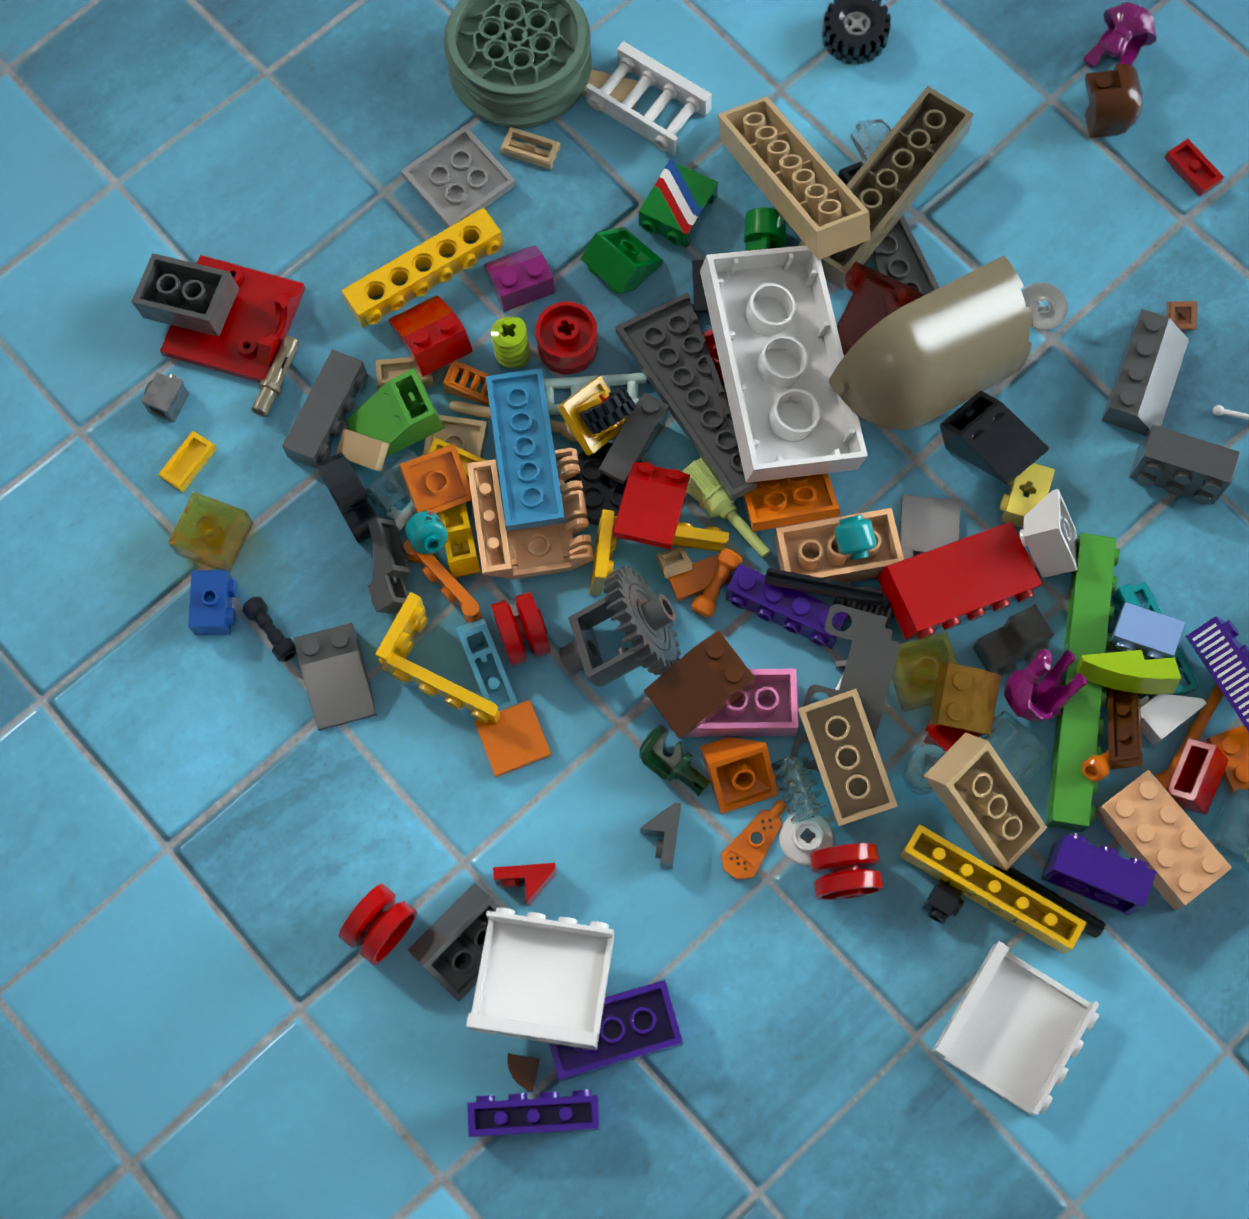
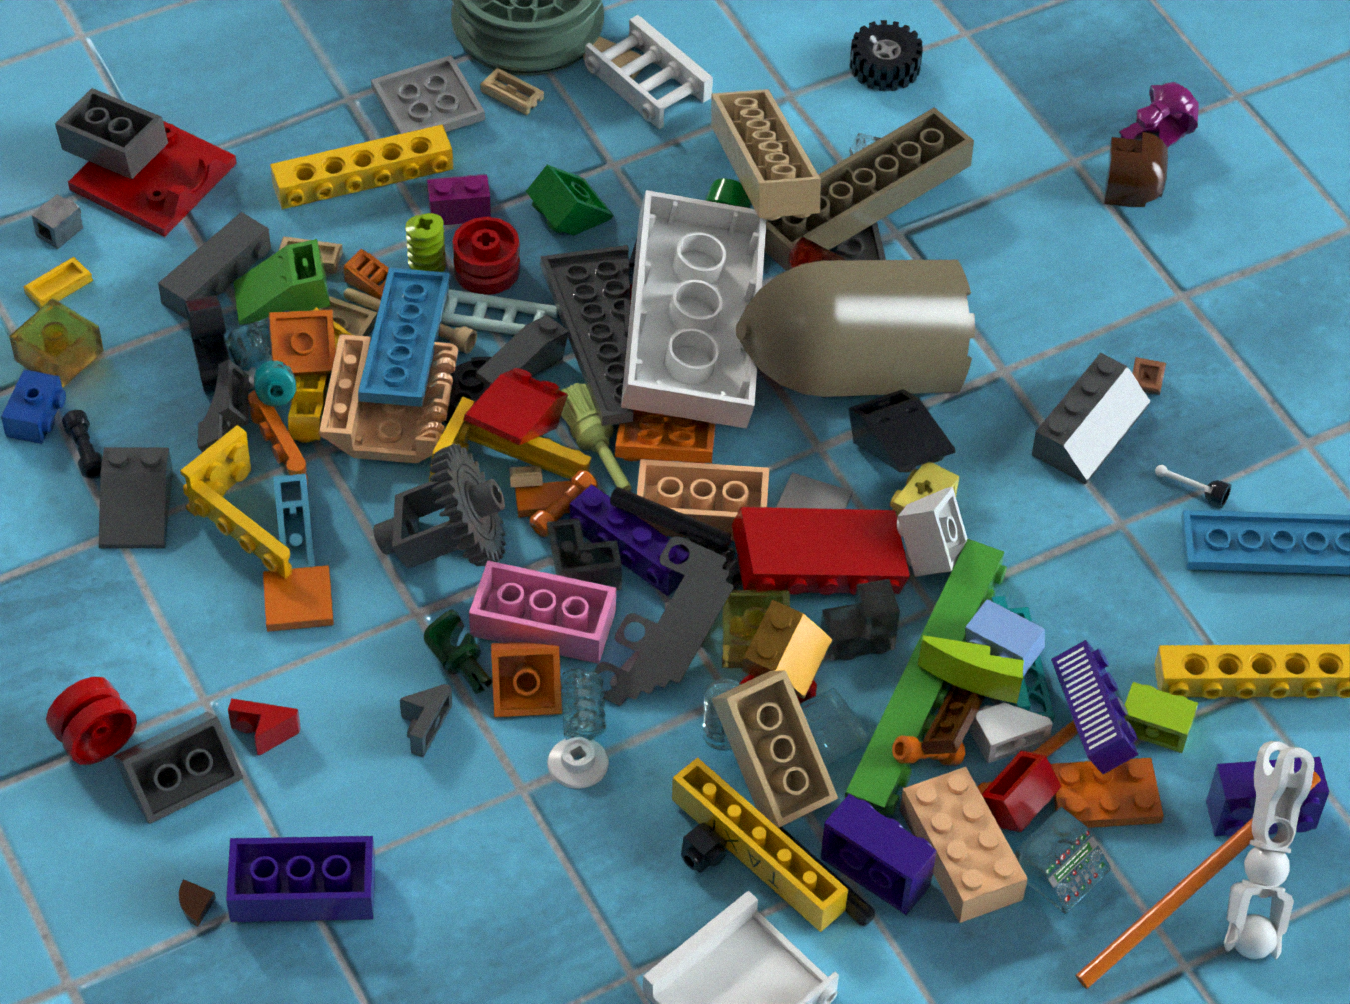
camera: 10 degrees right, 20 degrees down
dark tan pin [251,336,300,417] -> none
tan tile [336,428,389,471] -> none
red slope [388,295,473,377] -> none
white panel [466,908,615,1050] -> none
dark purple brick [467,1090,600,1137] -> none
red wheel [490,591,551,666] -> none
plate [557,376,636,456] -> none
green panel [639,160,718,248] -> none
reddish brown slope [644,630,755,740] -> none
orange piece [721,799,787,880] -> none
tan brick [798,688,898,826] -> none
red wheel [809,843,884,900] -> none
teal head [834,515,876,560] -> none
magenta piece [1004,649,1088,723] -> none
white piece [1022,282,1068,330] -> none
dark grey brick [1129,425,1240,504] -> none
red plate [1164,138,1224,197] -> none
none -> clear smoke brick [547,518,622,591]

